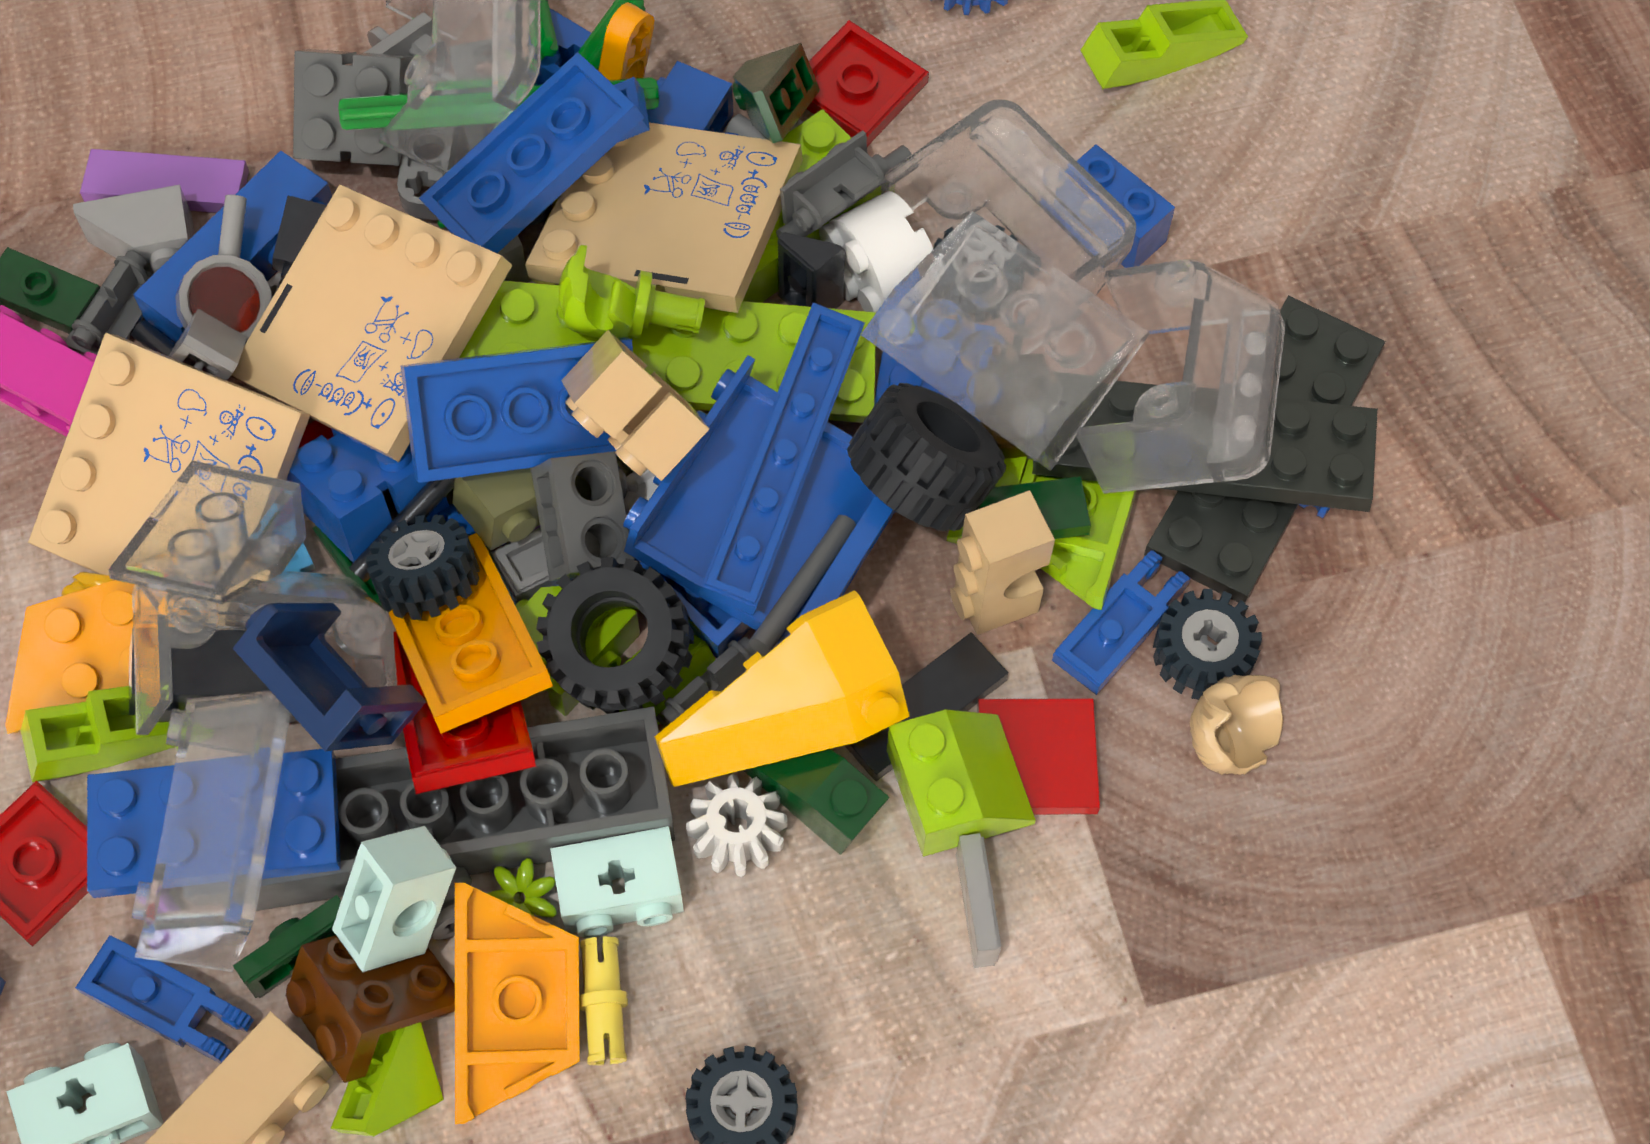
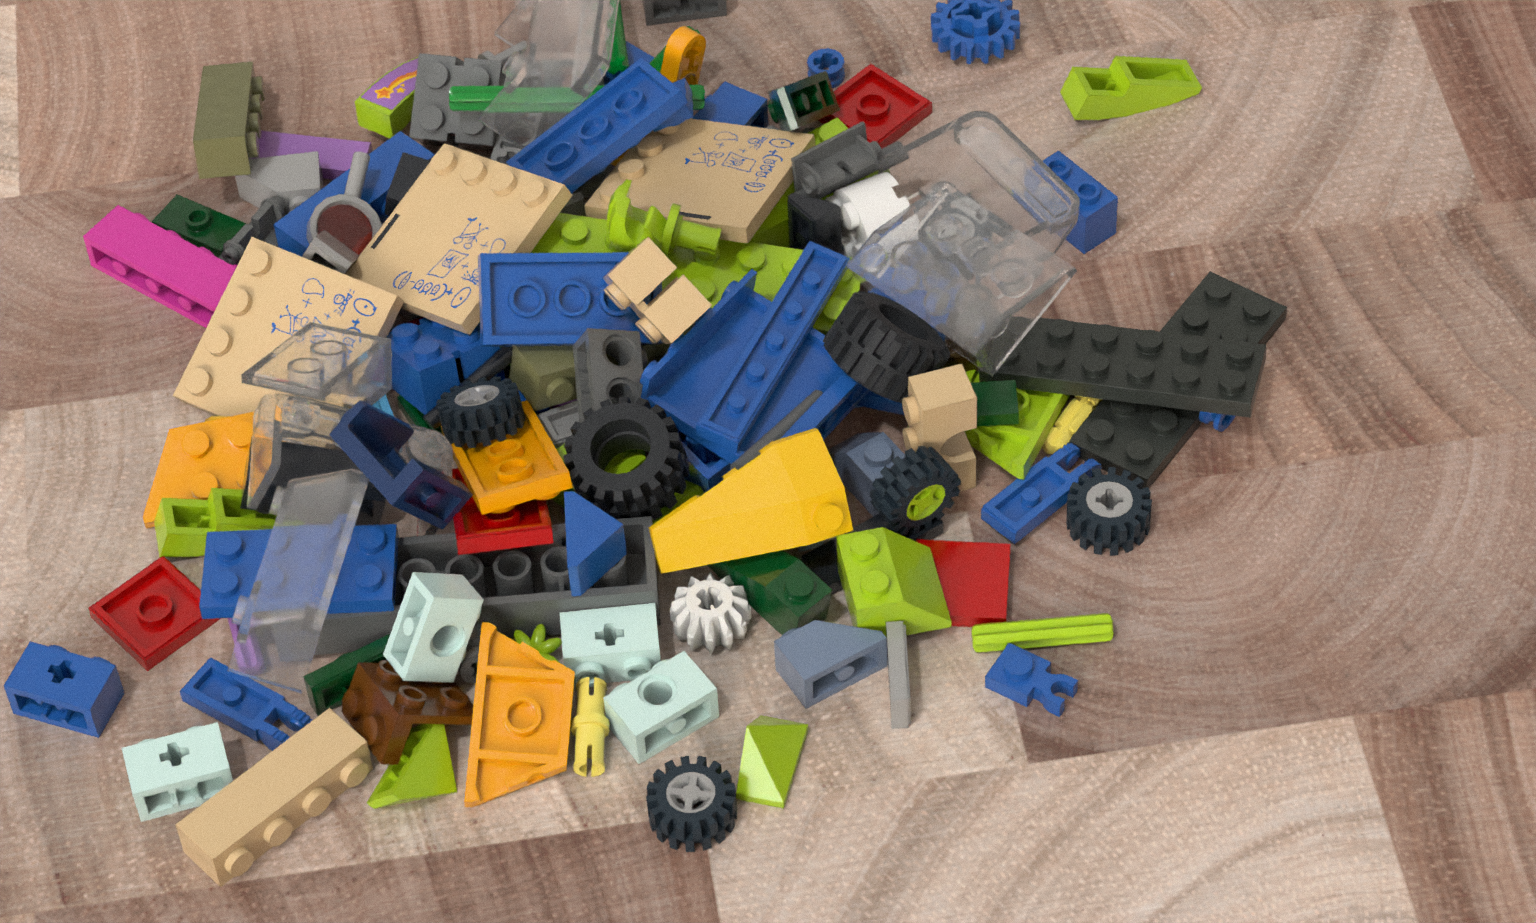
camera: 10 degrees right, 15 degrees down
clear windscreen [1076,259,1285,494] -> none
tan hair [1190,675,1283,775] -> none
none -> olive brick [193,61,265,179]
none -> slope [354,57,418,138]
none -> blue slope [564,491,627,596]
none -> light aqua brick [603,651,719,764]
none -> lime slope [736,715,808,809]
none -> sand blue slope [774,620,887,709]
none -> blue bush [807,48,845,88]
none -> sand blue slope [828,432,905,517]
none -> black wheel [870,446,961,535]
none -> lime axle [971,613,1114,653]
none -> blue plate [985,643,1078,717]
none -> light yellow axle [1042,396,1103,454]

